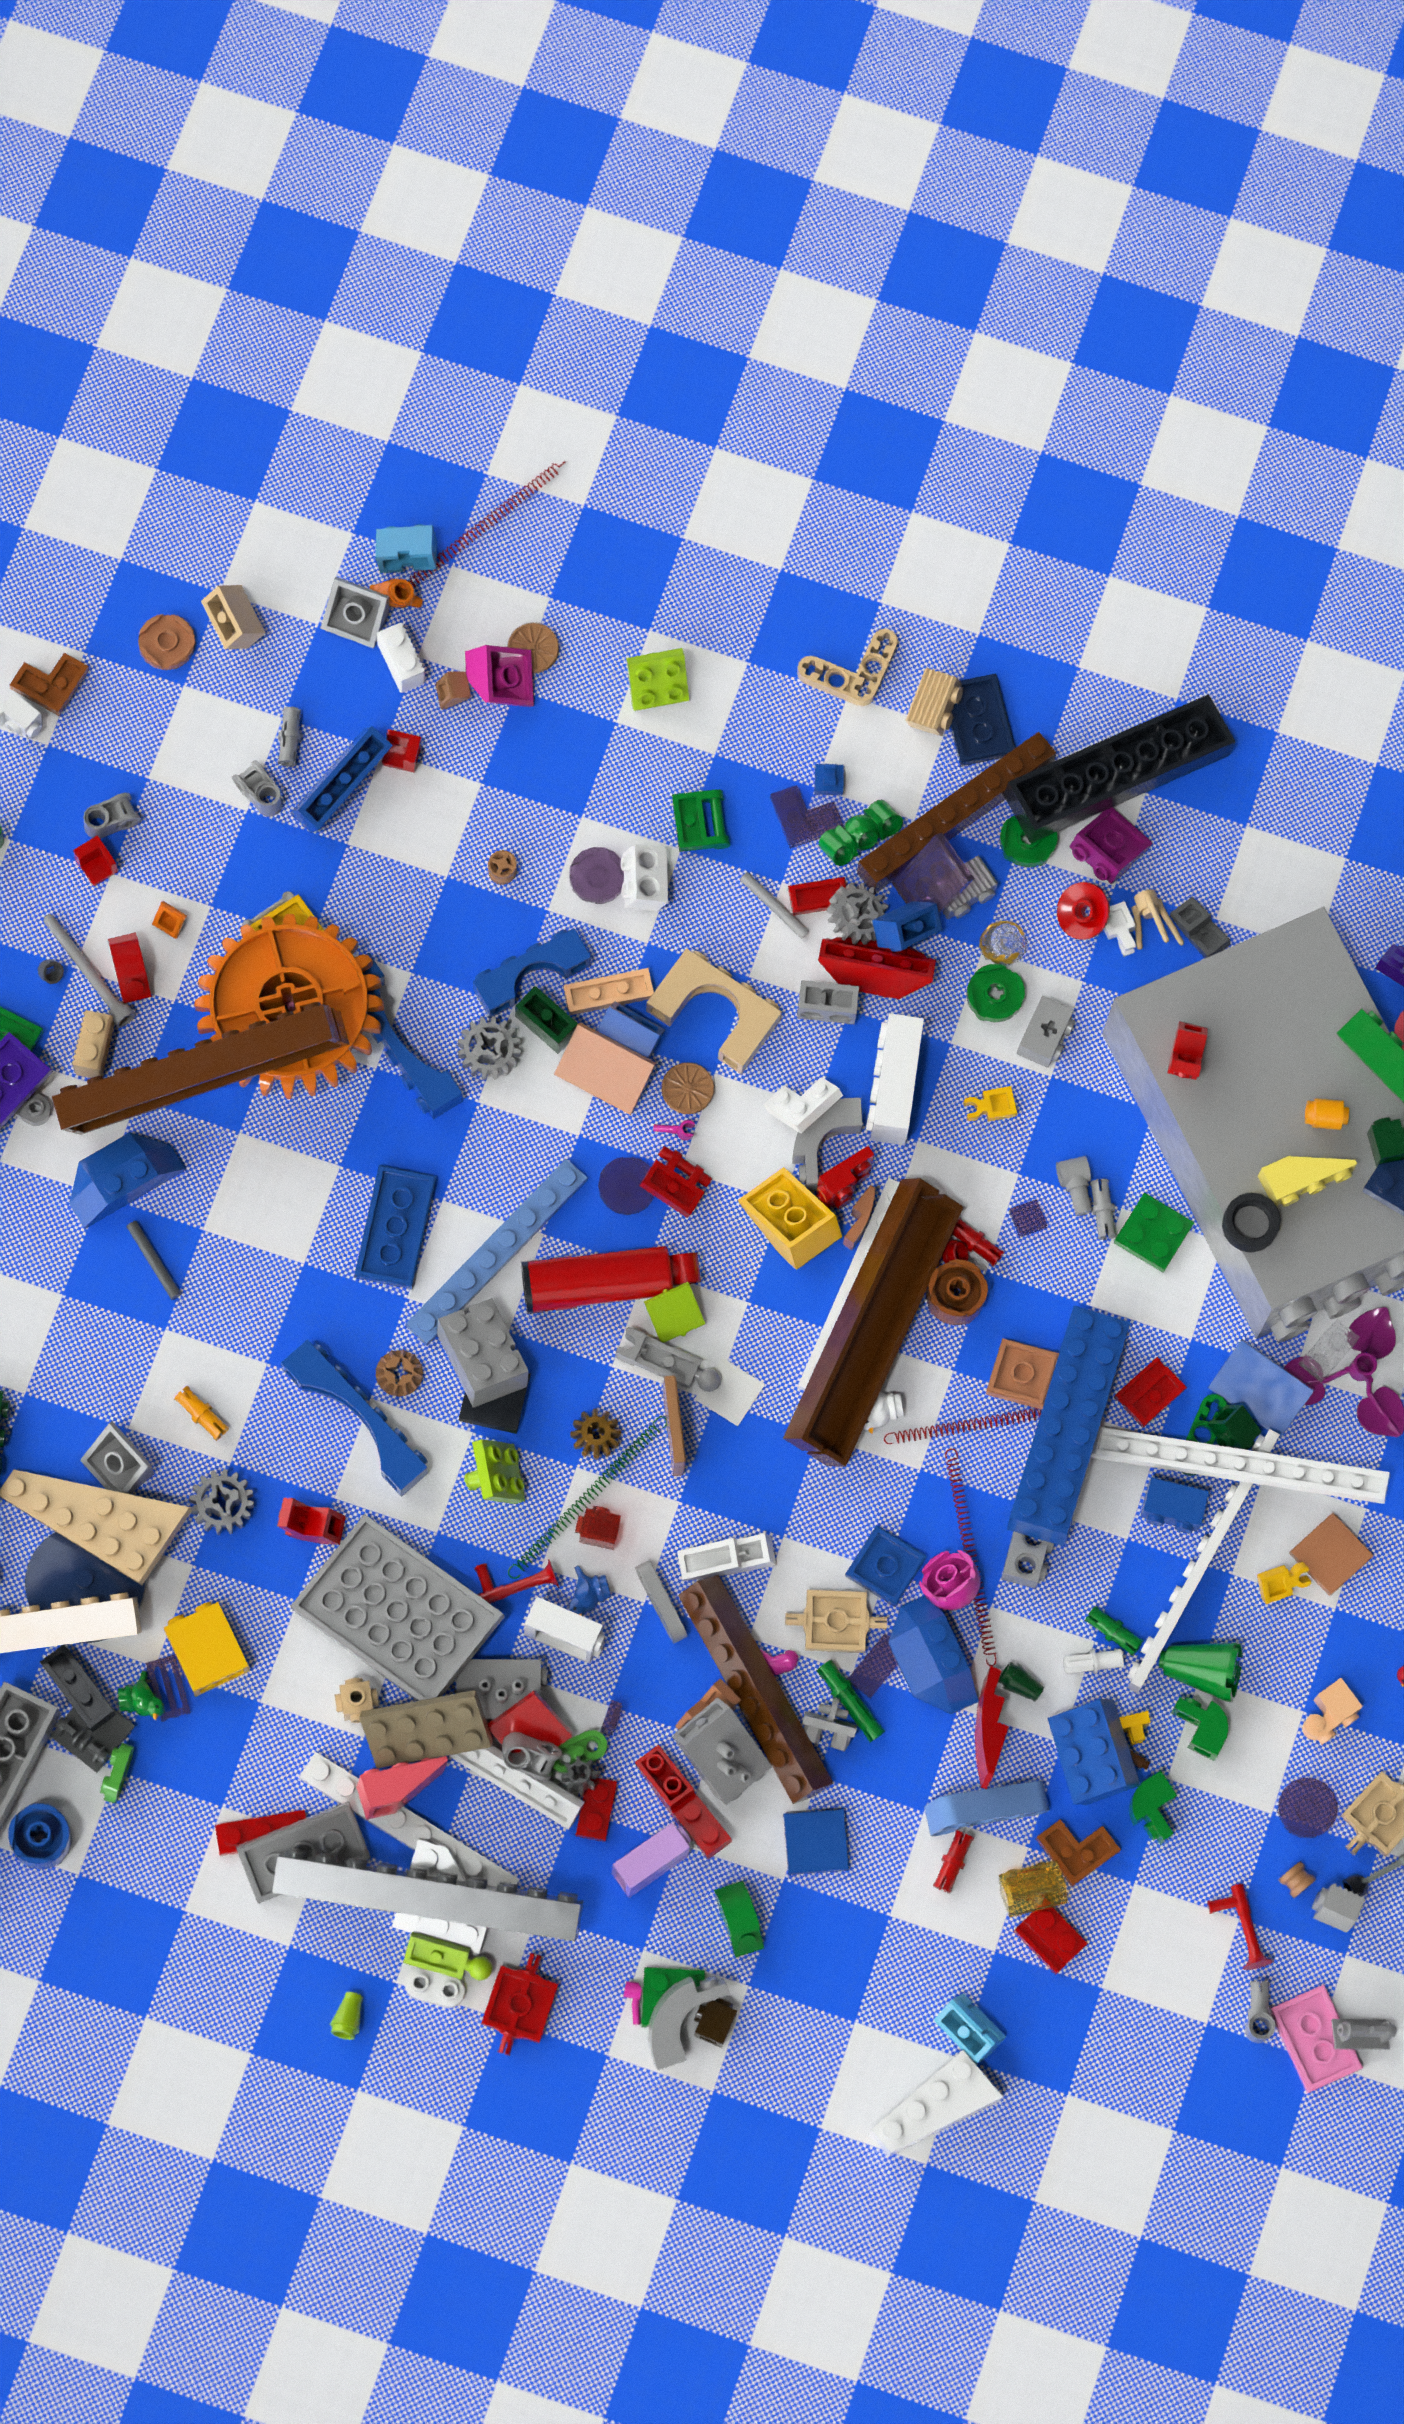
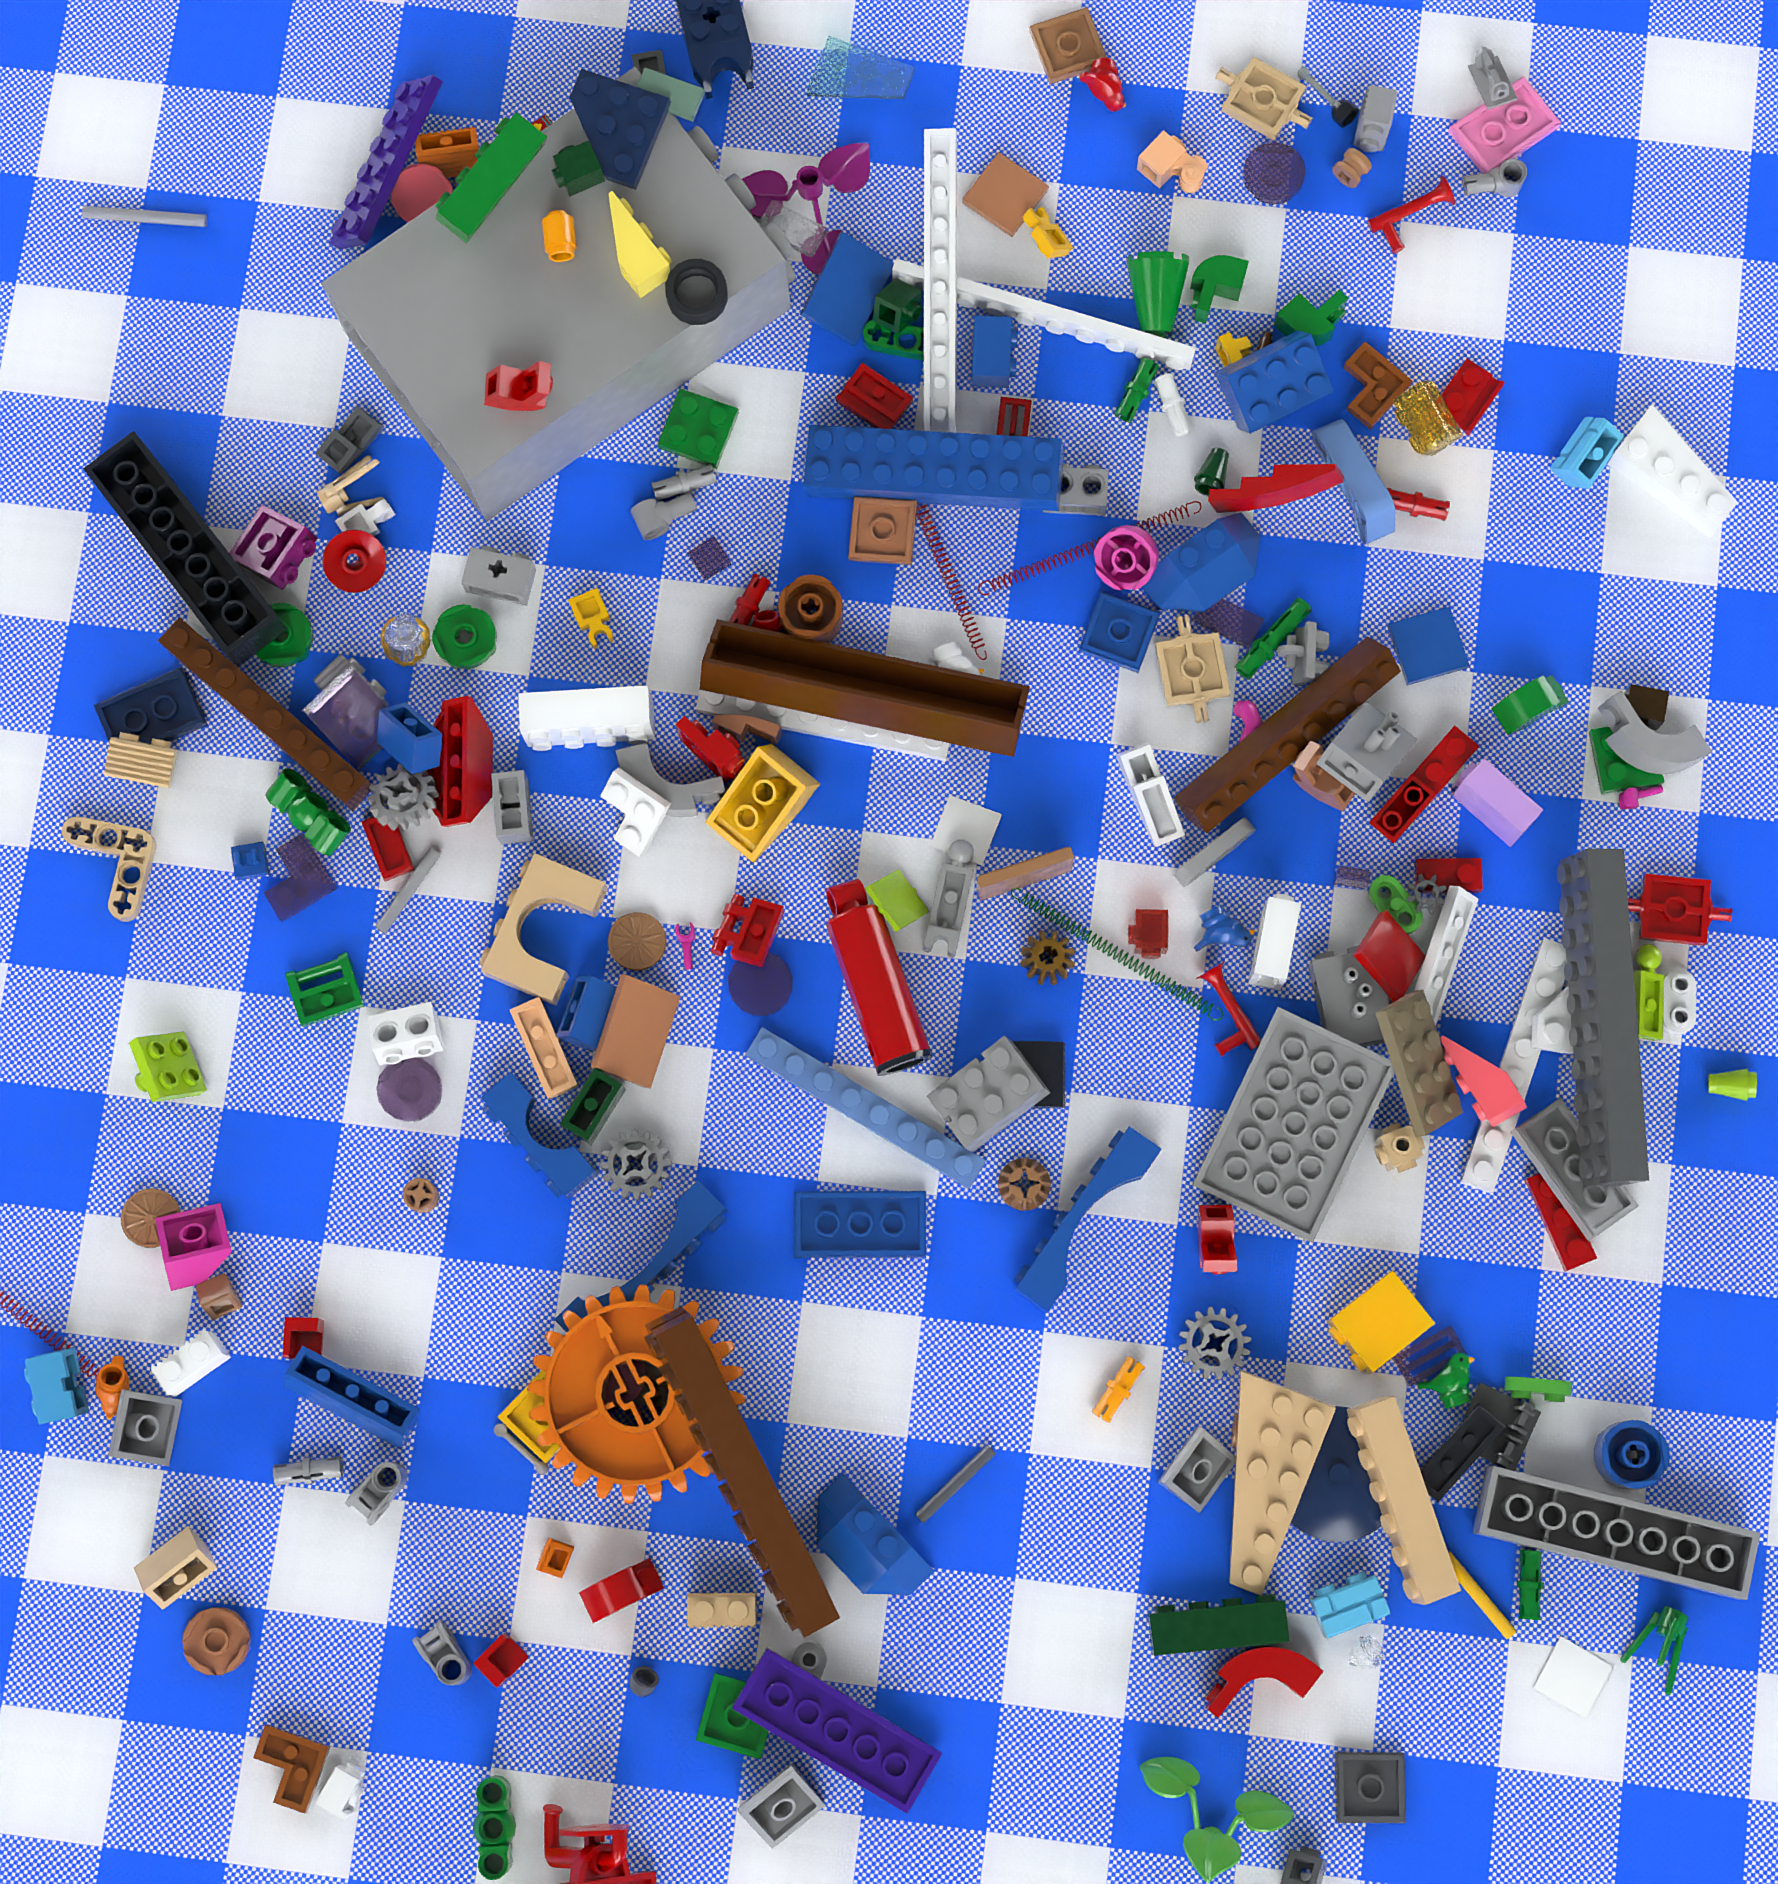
camera: 90 degrees left, 5 degrees up
light grey piece [43,914,136,1028] -> none
lime plate [464,1439,526,1504] -> none
light grey piece [502,1732,562,1781] -> none
none -> red tile [996,397,1032,437]

